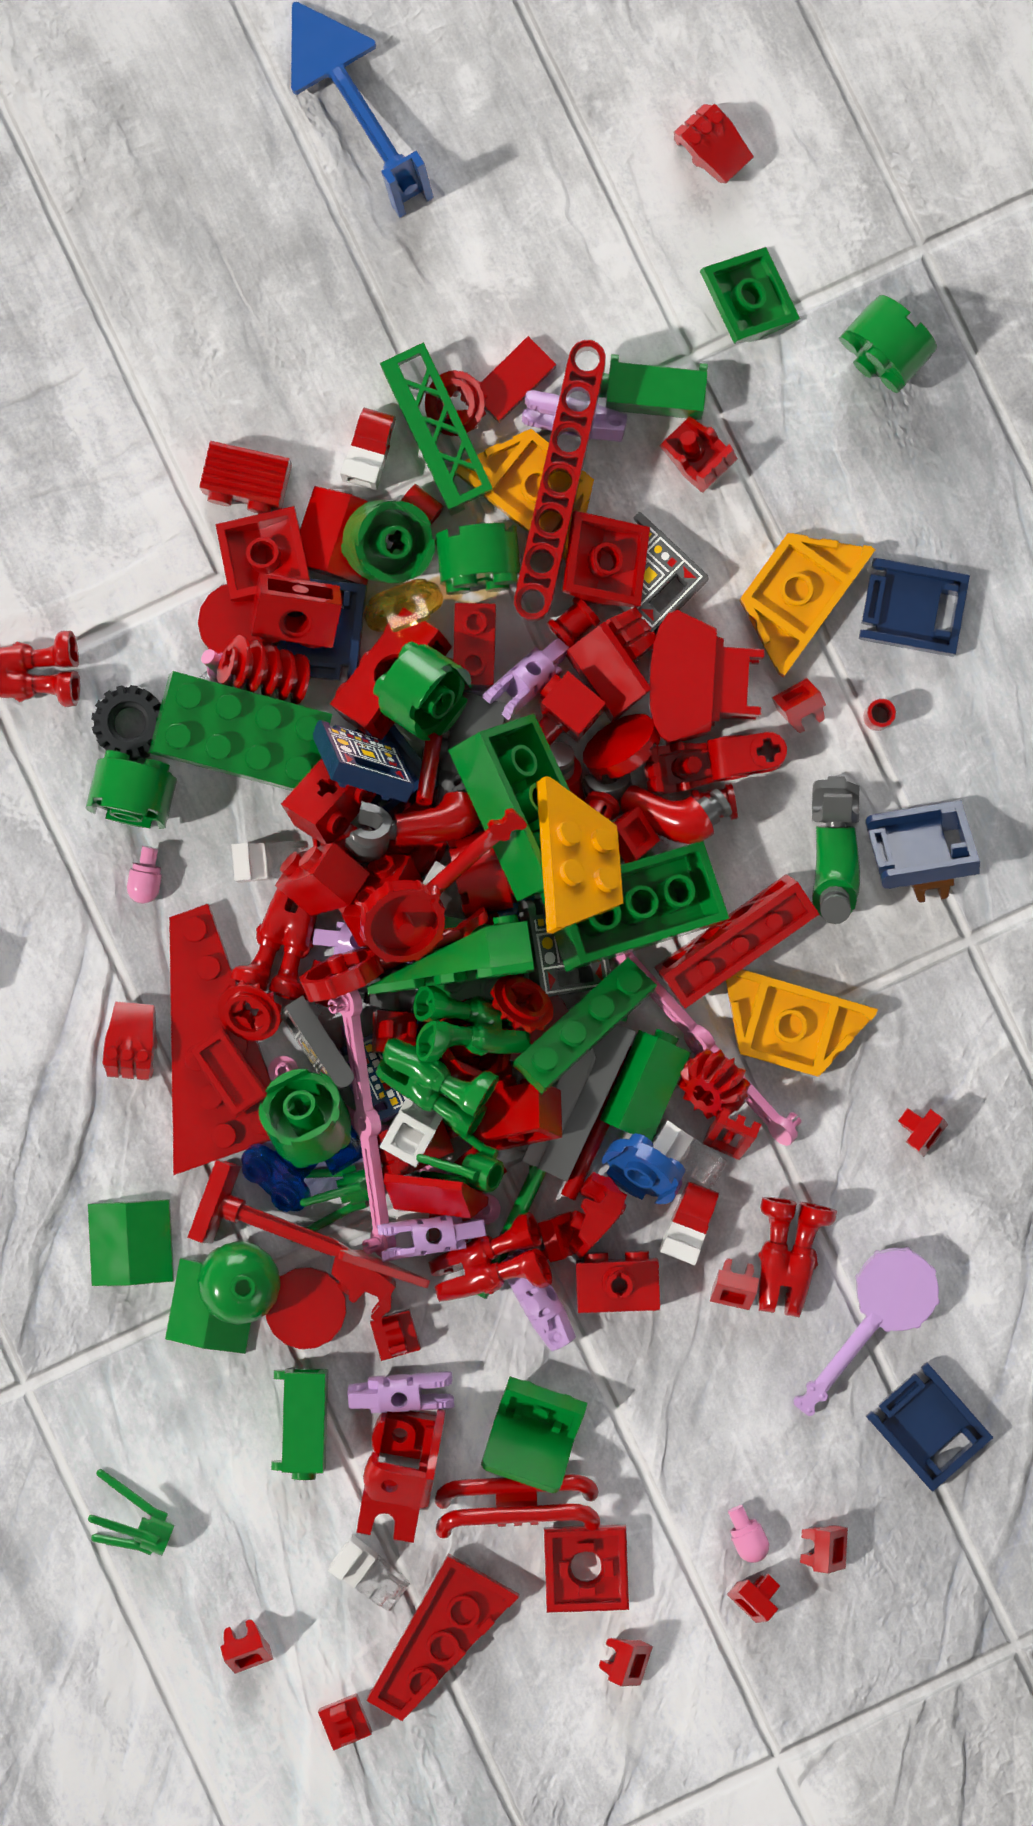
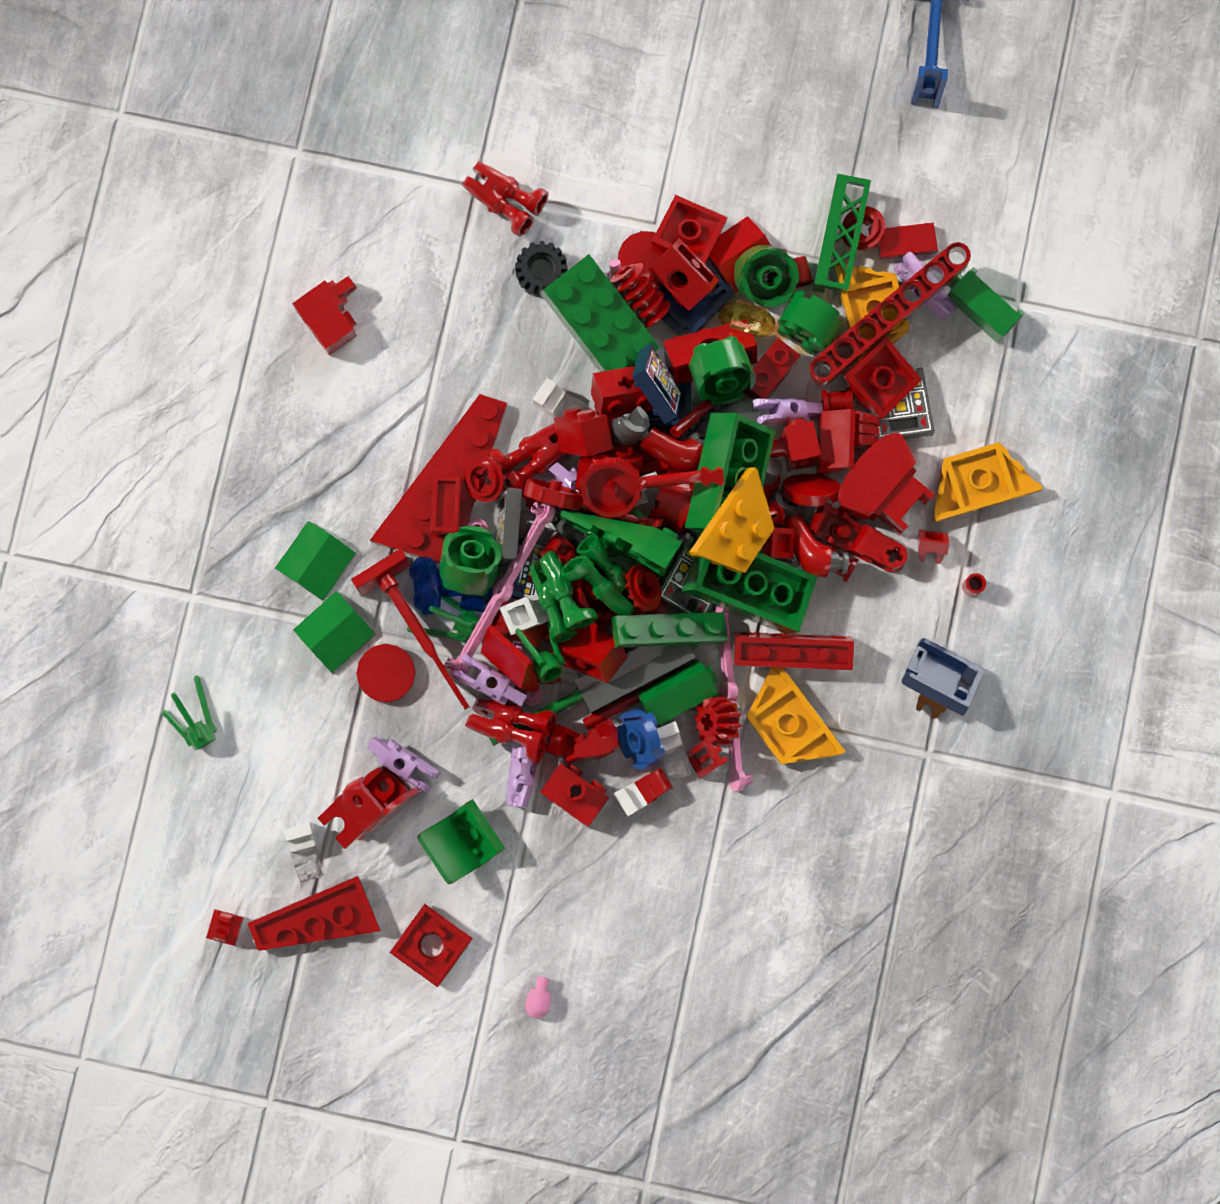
camera: 30 degrees right, 5 degrees down
green brick [85,750,177,829] -> none
red hand [102,1001,158,1081] -> none
bright pink cylinder [127,846,162,904] -> none
green cylinder [197,1241,281,1325] -> none
red brick [199,440,292,514] -> none
red tile [220,1620,273,1674] -> none
green brick [271,1368,328,1480] -> none
red hand [331,1256,396,1323] -> none
leg [340,407,396,491] -> none
red tile [370,1309,421,1361] -> none
red piece [435,1474,600,1539] -> none
red tile [599,1638,653,1687] -> none
red hand [659,416,738,493] -> none
red hand [673,104,754,184] -> none
green slope [700,247,800,344] -> none
tile [710,1258,759,1310] -> none
red tile [727,1574,780,1623] -> none
red piece [758,1197,837,1318] -> none
lavender piece [793,1247,940,1416] -> none
red tile [800,1525,848,1574] -> none
piece [812,776,860,924] -> none
green brick [839,295,937,393] -> none
dark blue container [858,558,970,657] -> none
dark blue container [866,1362,994,1492] -> none
red tile [898,1108,948,1157] -> none

